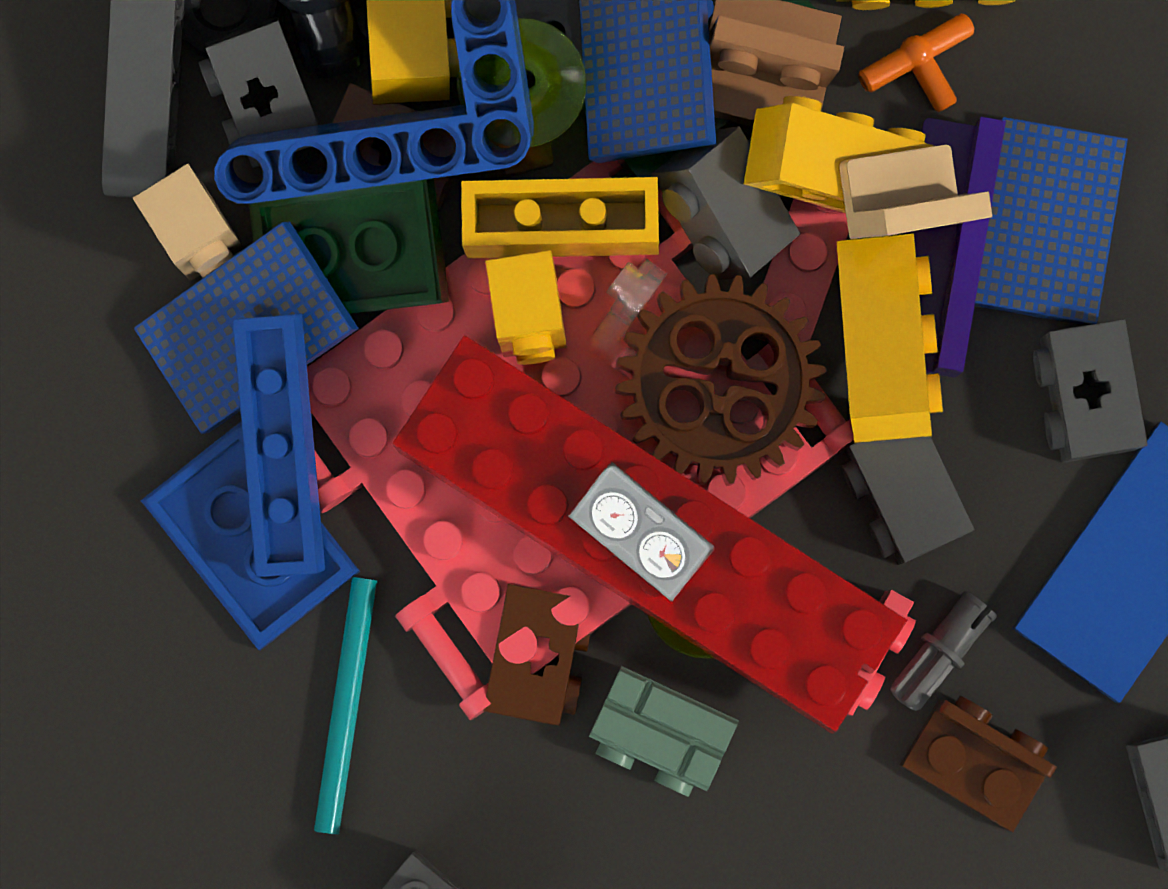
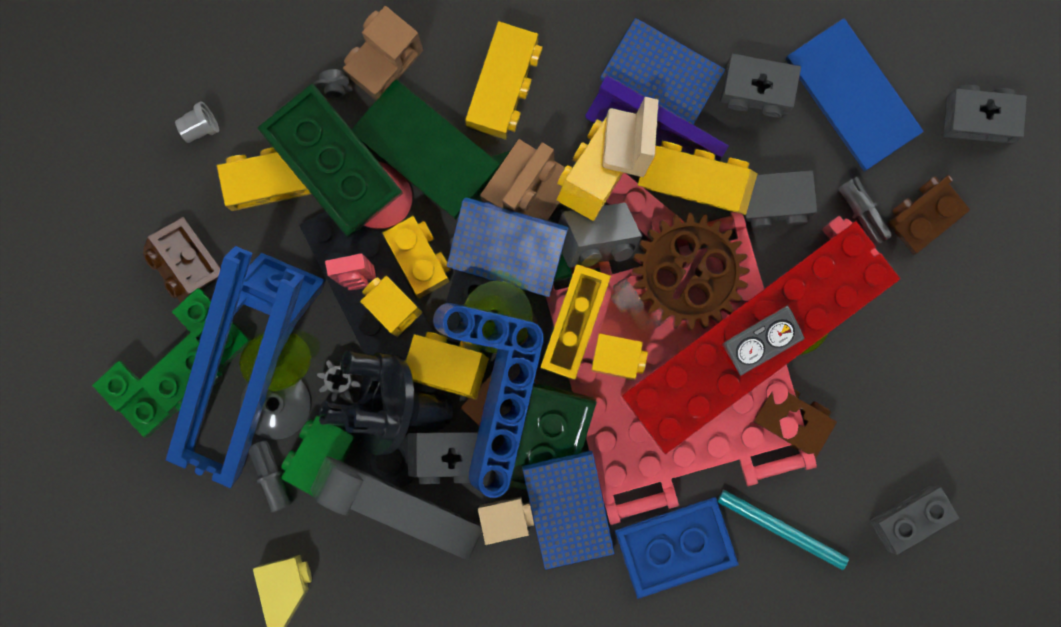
camera: 70 degrees left, 0 degrees up
blue plate [232,313,325,577] -> none
sand green brick [589,666,739,797] -> none
orange piece [858,13,975,112] -> none

